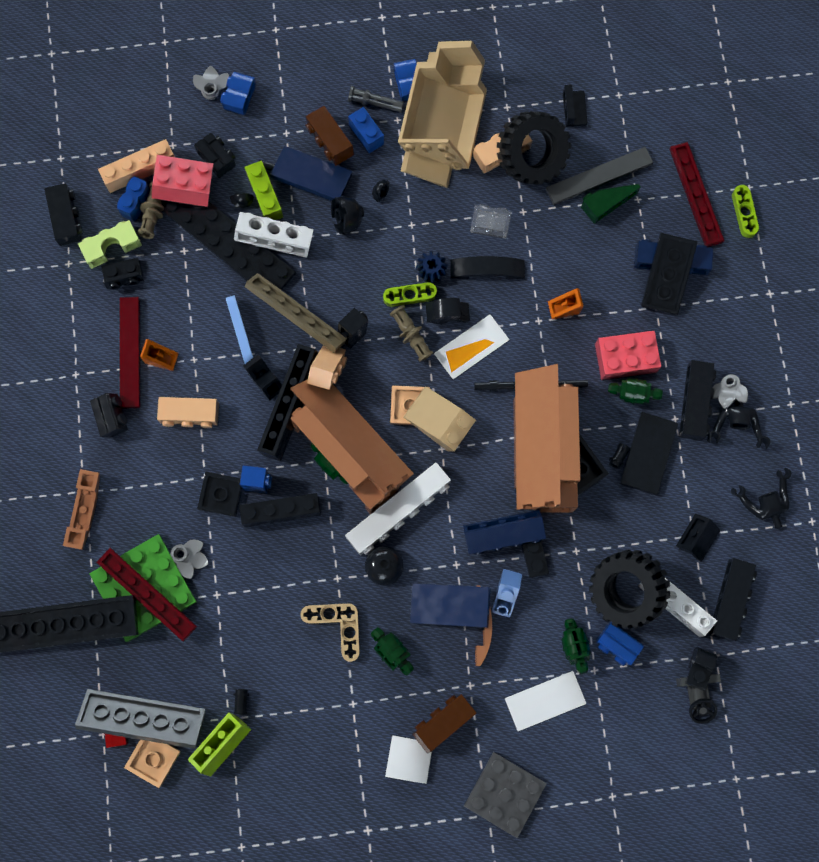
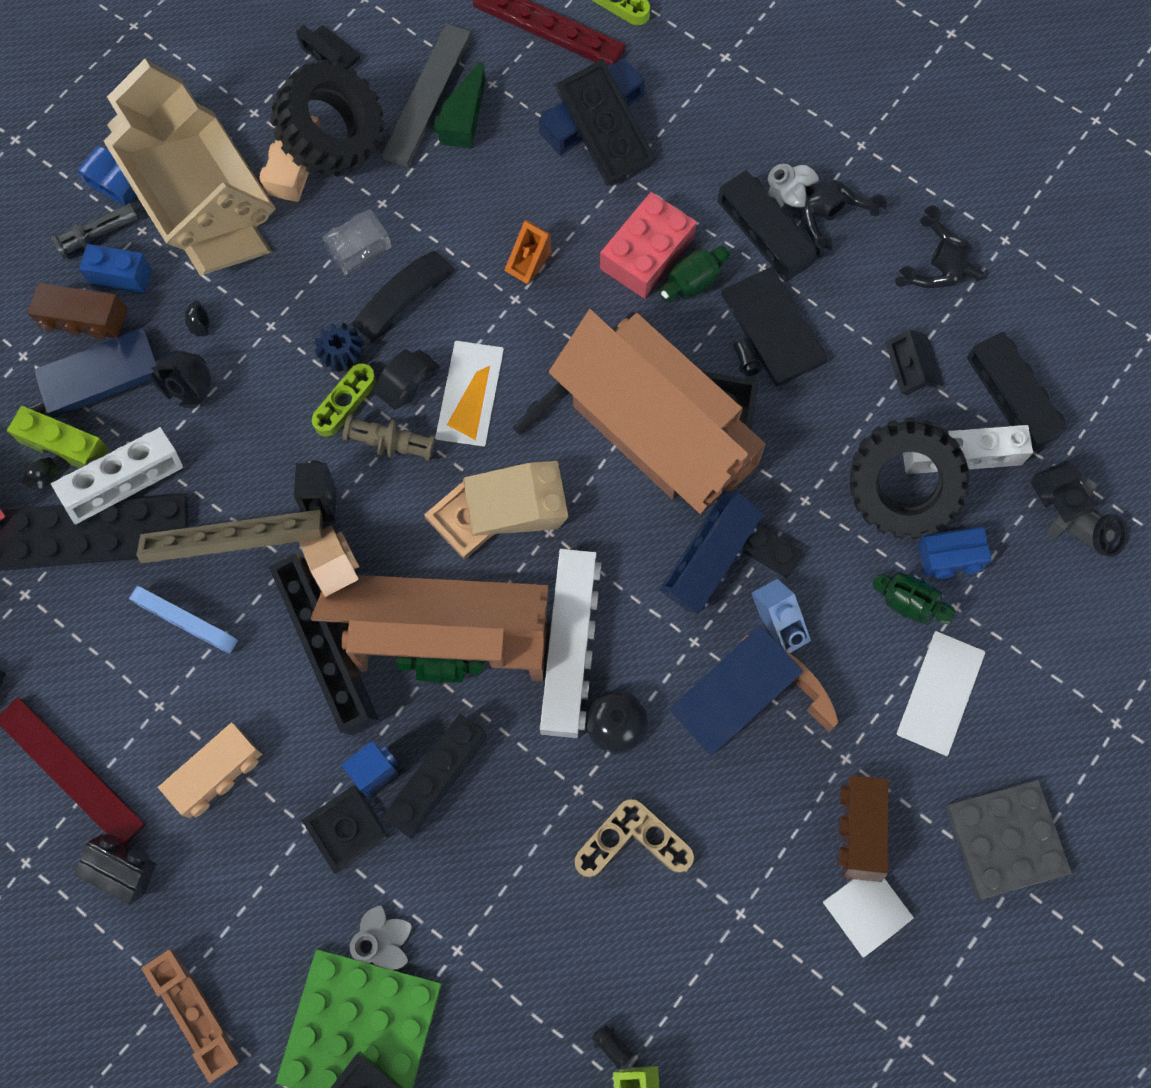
camera: 40 degrees left, 5 degrees down
dark red tile [96,548,197,642] -> none
orange slope [140,339,179,371] -> none
black brick [243,354,282,401] -> none
dark green piece [371,627,414,676] -> none

